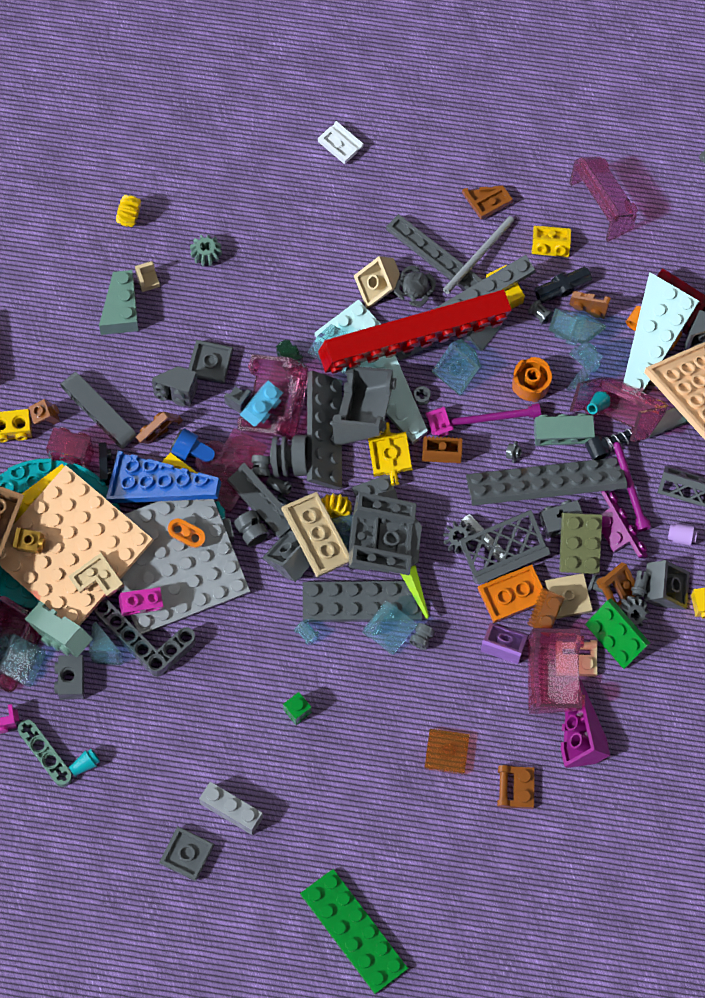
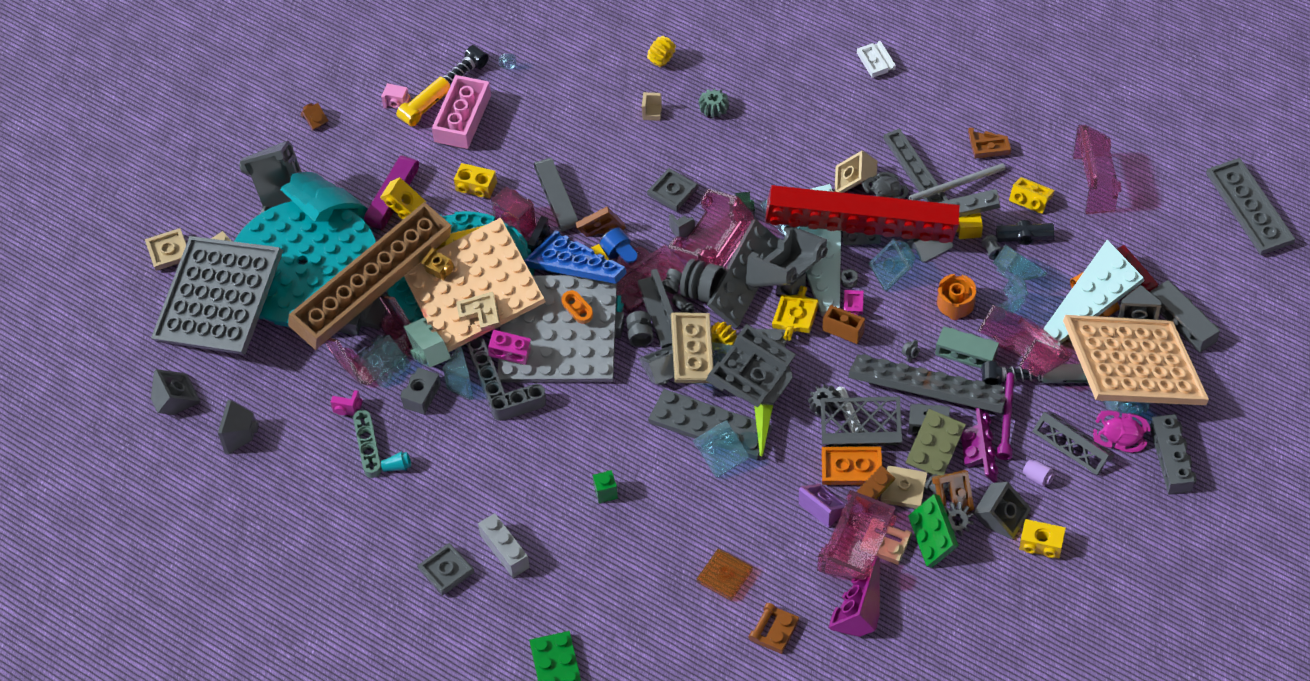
camera: 30 degrees right, 15 degrees down
dark orange bracket [28,399,60,425] -> none
sand green wedge [99,270,139,335] -> none
dark grey slope [152,366,198,407] -> none
medium azure brick [240,381,283,427] -> none
clear light blue bush [294,619,320,646] -> none
dark grey wheel [409,623,435,650] -> none
magenta piece [449,403,541,426] -> none
dark orange wing [569,291,611,319] -> none
teal cone [587,392,611,414] -> none
dark grey pin [631,571,650,597] -> none

